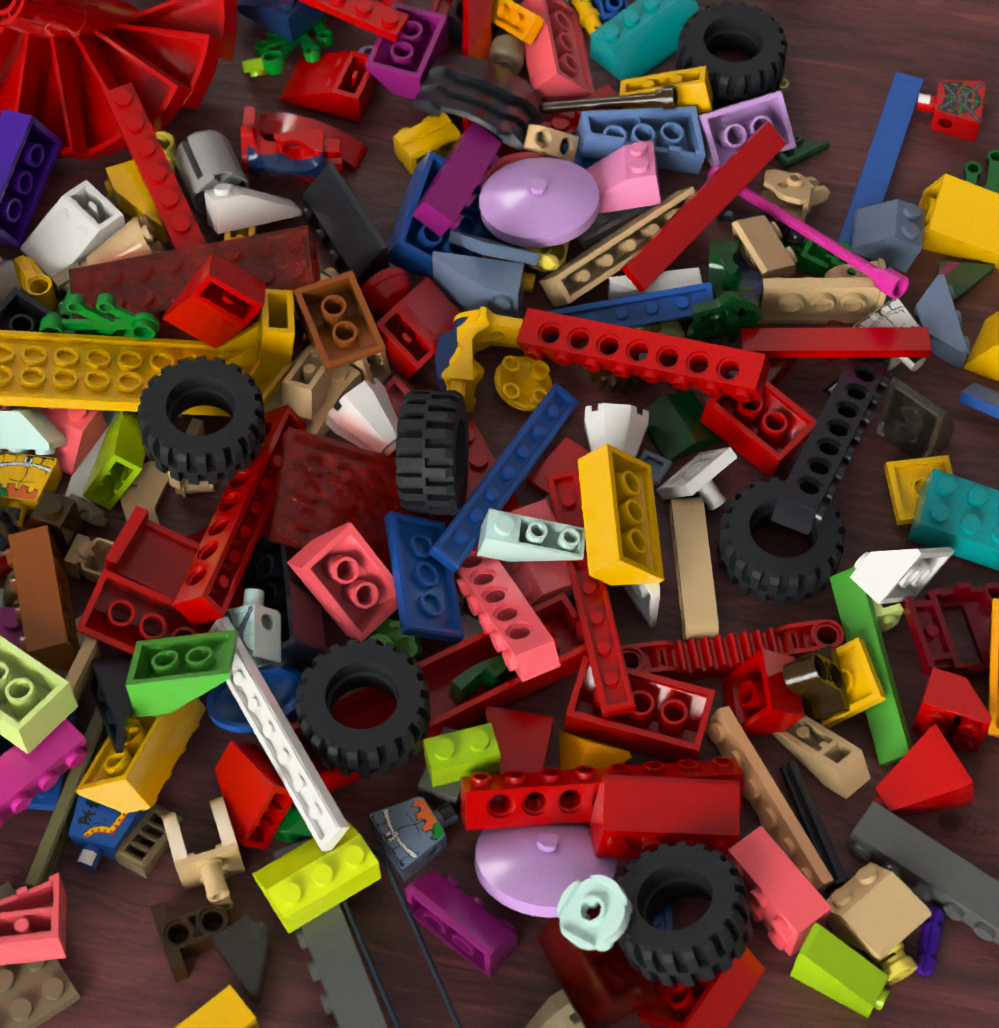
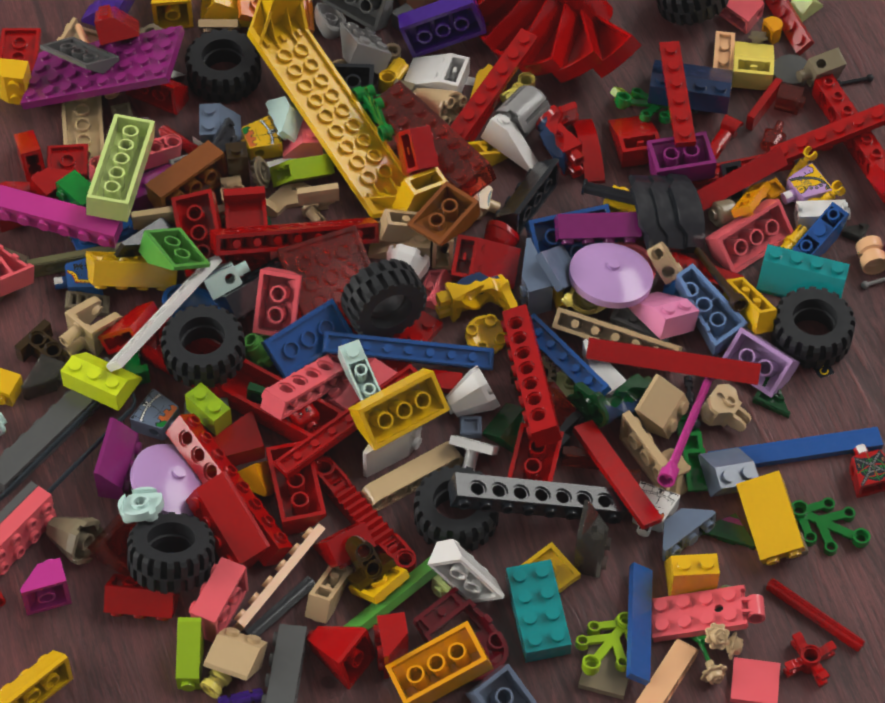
camera: 60 degrees right, 5 degrees down
black tyre [138,356,265,485] -> none
none -> black axle [581,179,635,205]

